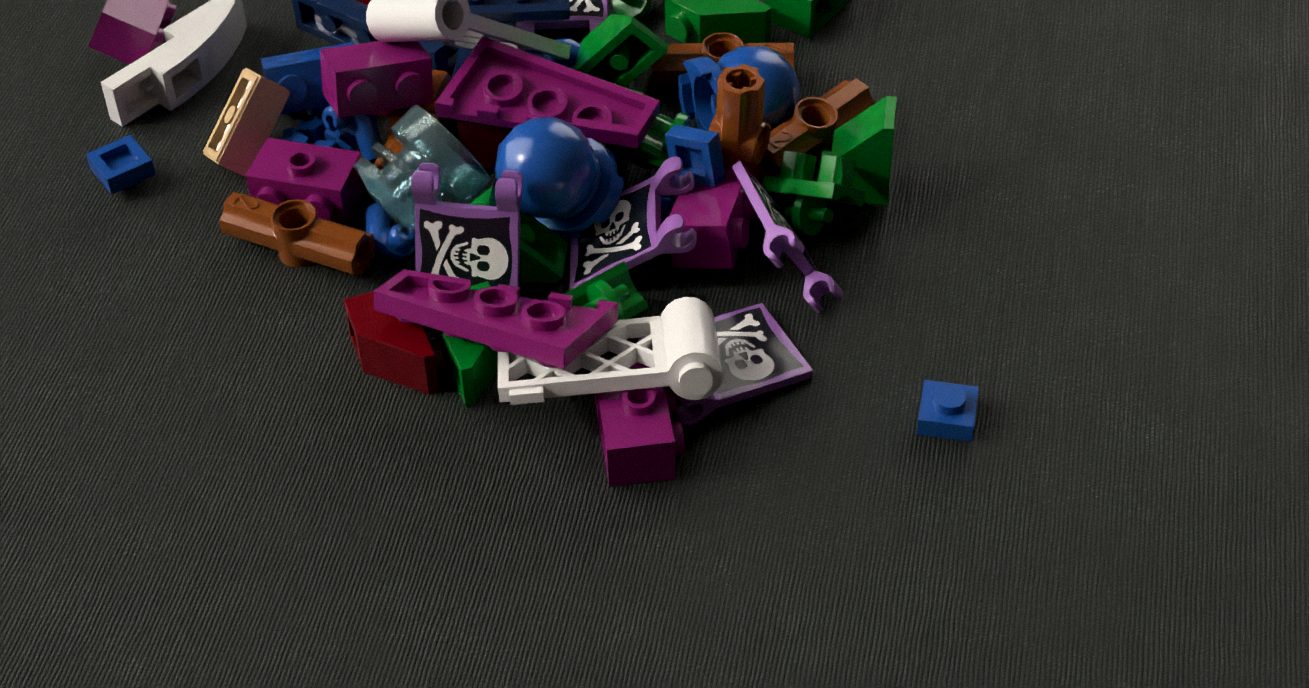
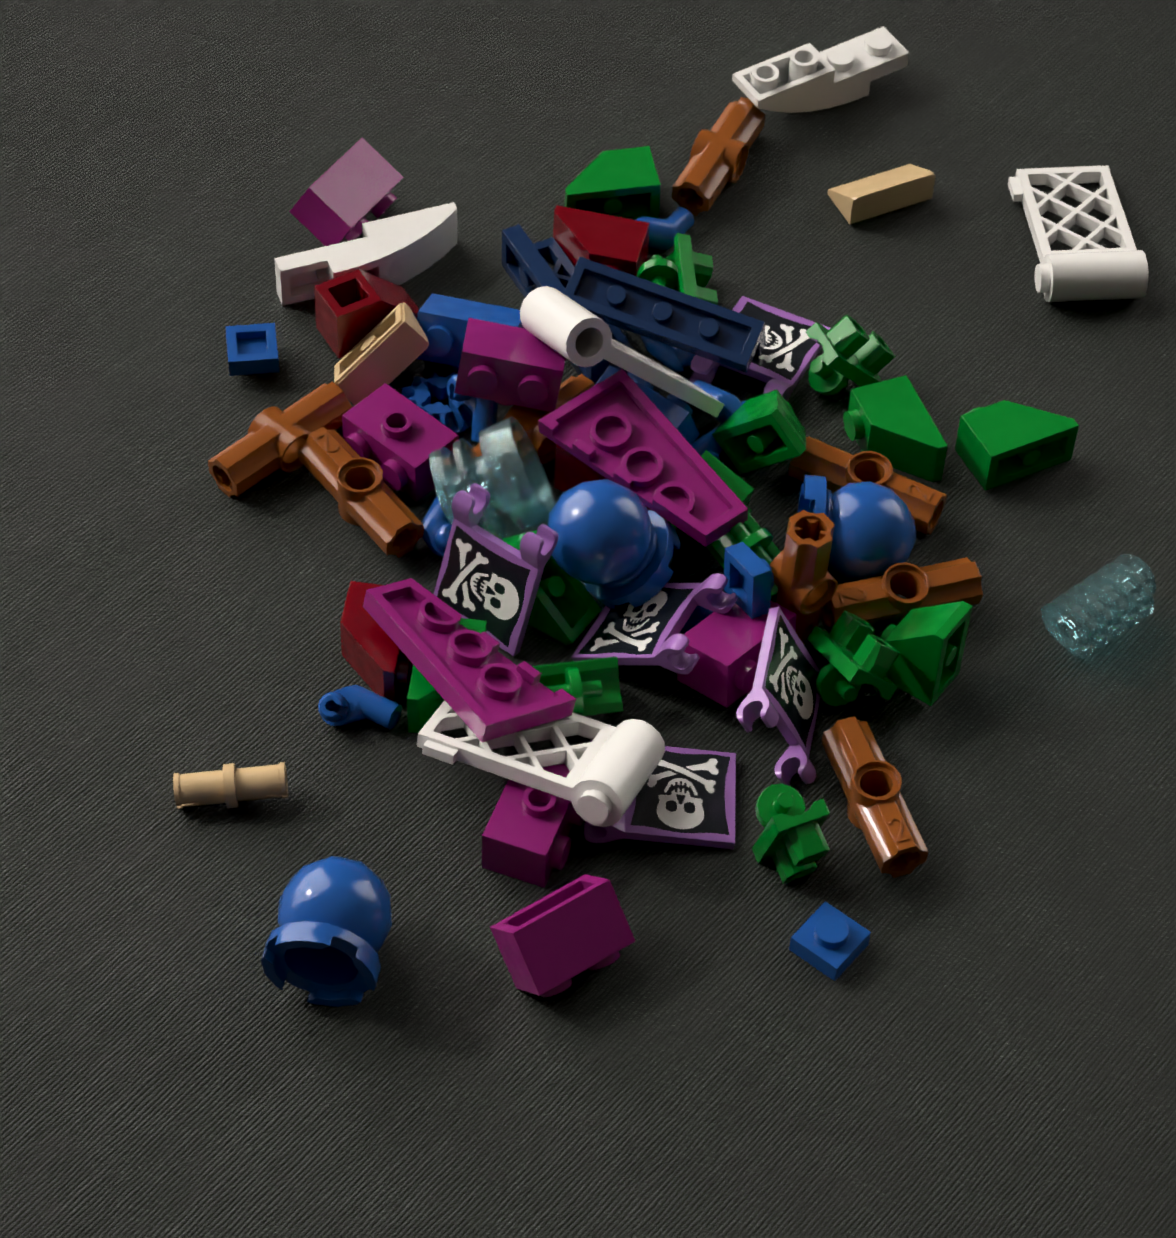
camera: 25 degrees right, 5 degrees up
none -> tan pin [173,762,289,809]
none -> dark orange piece [208,382,353,497]
none -> blue tile [261,856,392,1007]
none -> dark red slope [314,269,419,359]
none -> blue arm [318,685,402,729]
none -> magenta brick [490,874,635,997]
none -> green hips [752,784,830,884]
none -> dark orange piece [822,716,928,878]
none -> clear light blue piece [1041,554,1156,659]

